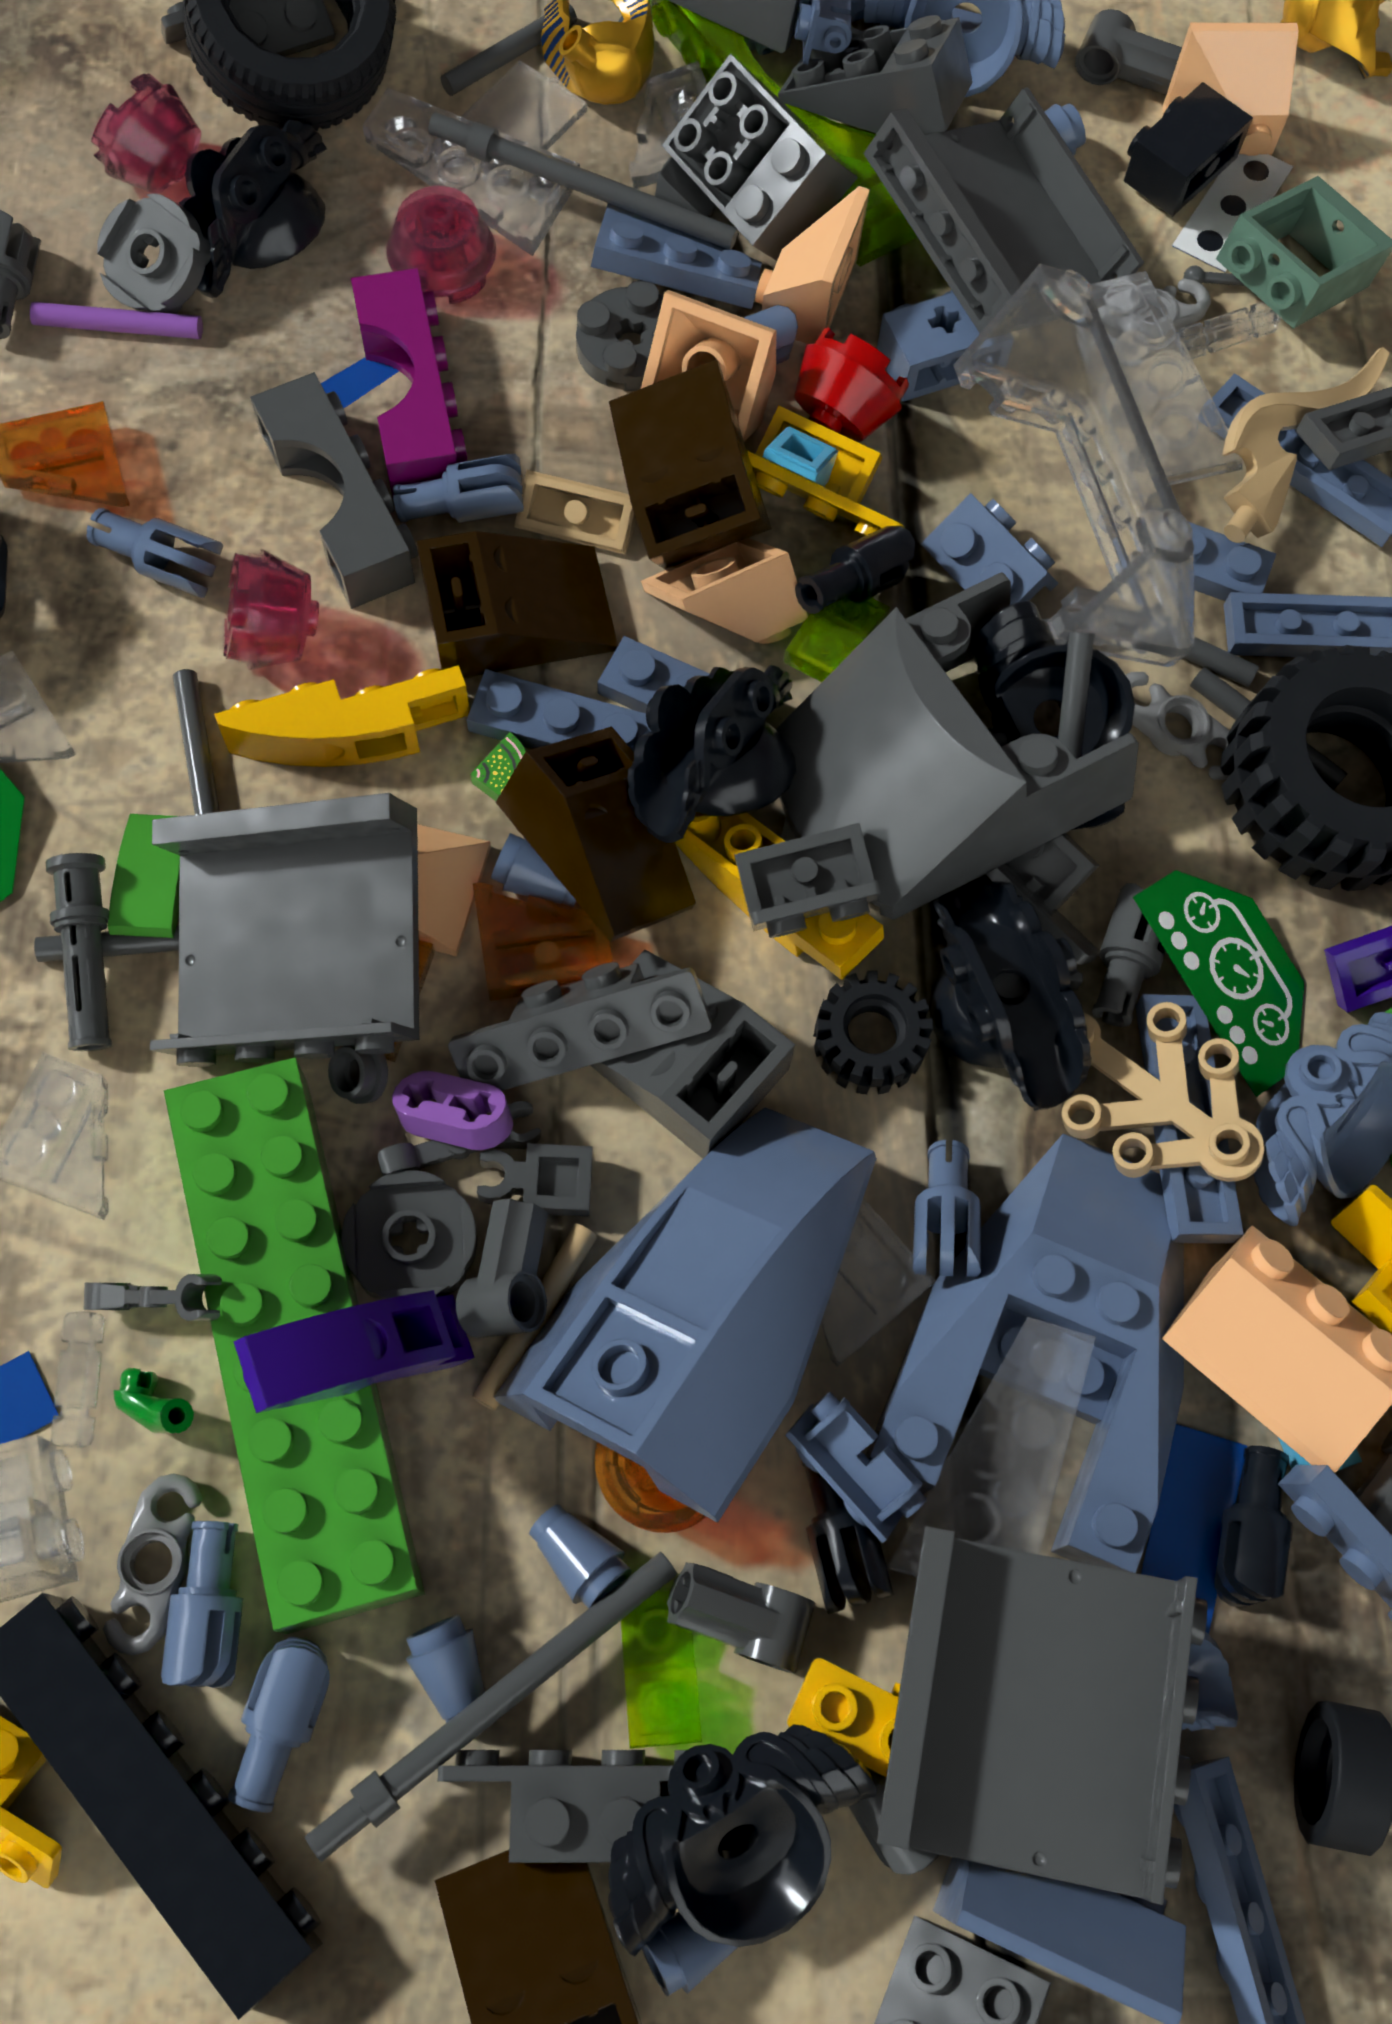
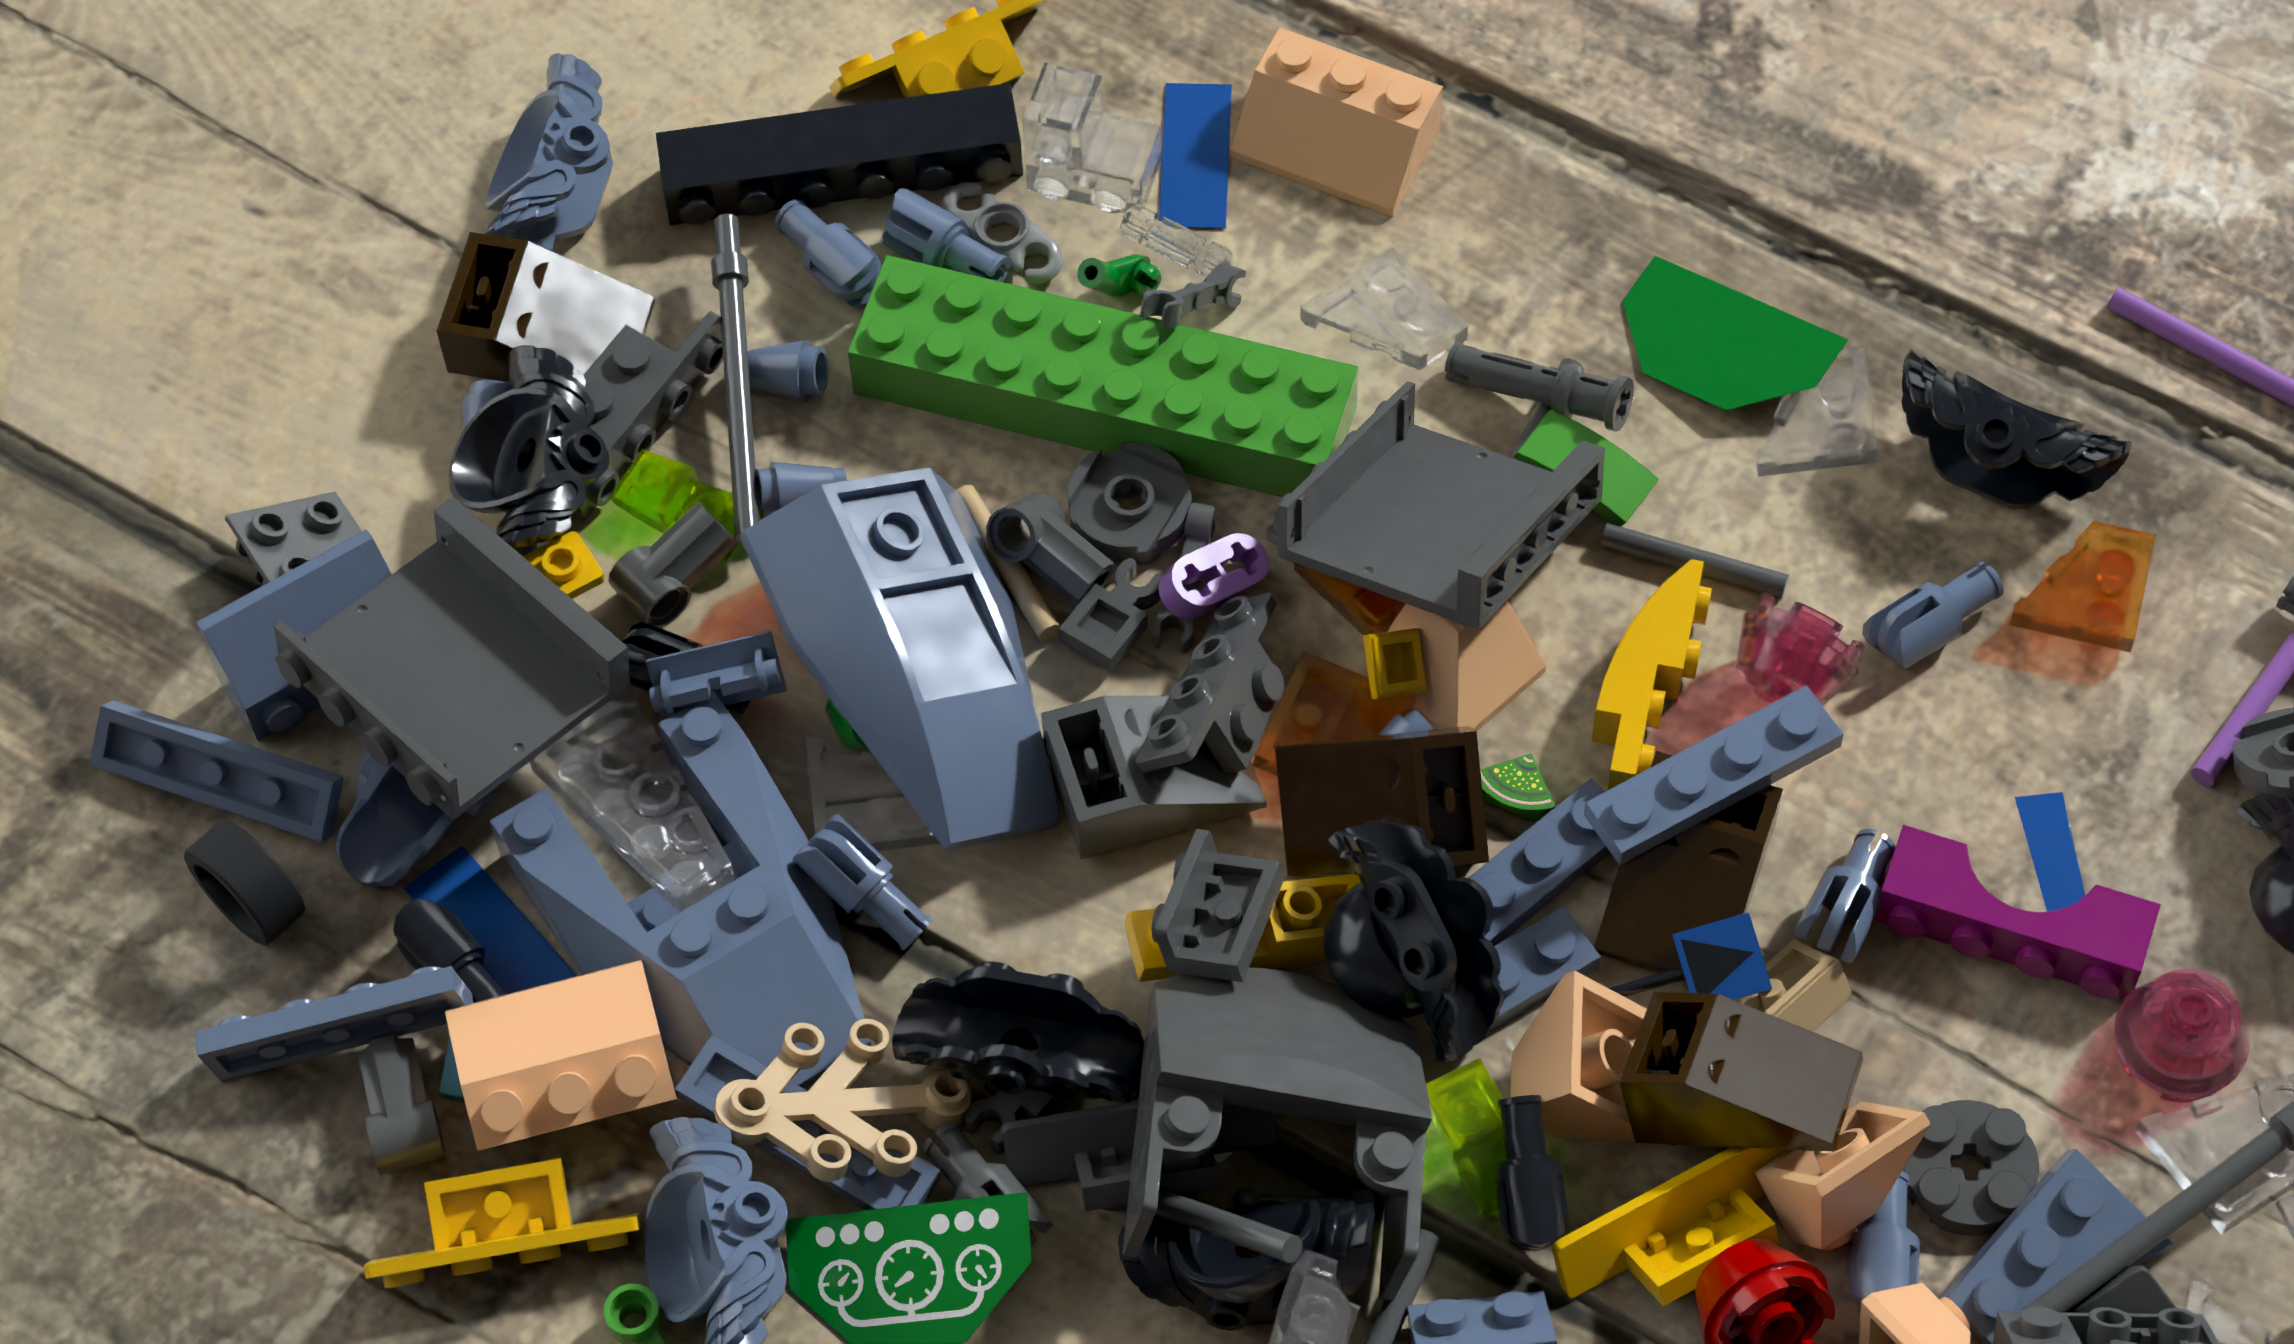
camera: 130 degrees right, 10 degrees down
dark purple slope [234,1290,475,1413] -> none
dark grey arch [250,372,419,609] -> none
medium azure slope [762,426,838,487] -> none
black tyre [813,970,933,1095] -> none
none -> yellow slope [1363,628,1427,699]
none -> sand blue plate [1584,685,1844,865]
none -> piece [1609,912,1772,1000]

